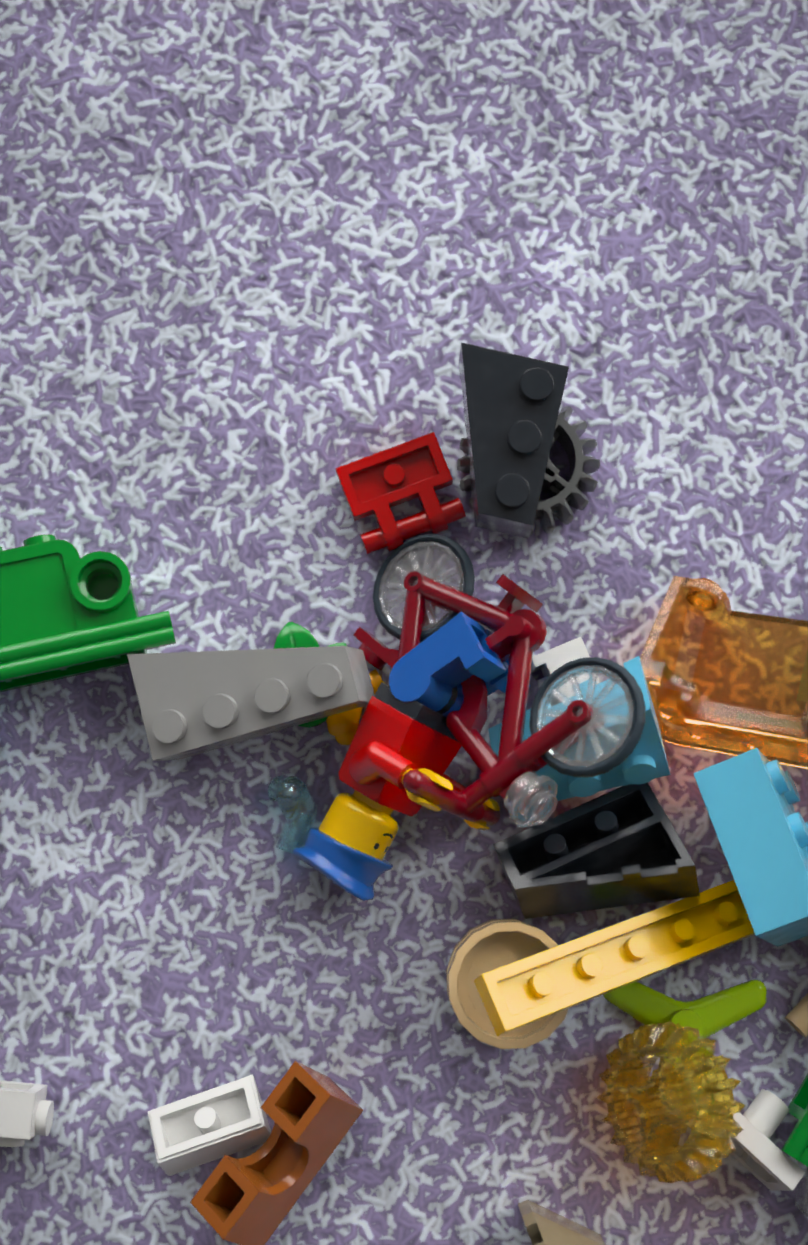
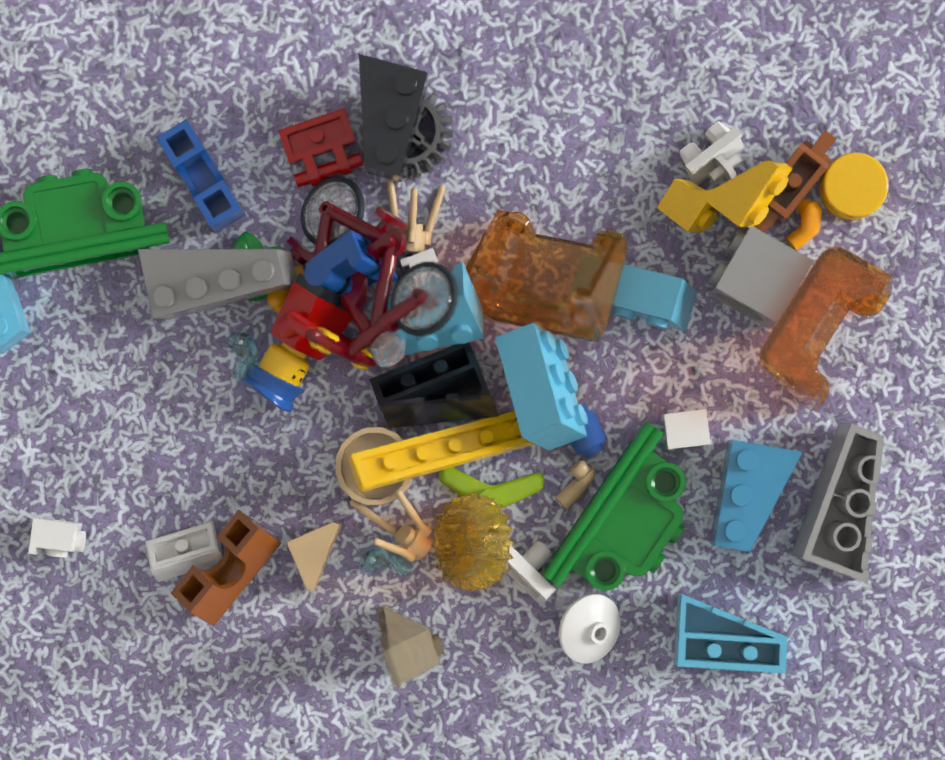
camera: 10 degrees right, 5 degrees up
none -> blue arch [156,119,246,233]
none -> tan slope [287,522,342,591]
none -> tan plant [350,490,432,562]
none -> clear light blue arm [360,547,415,578]
none -> tan plant [386,178,445,253]

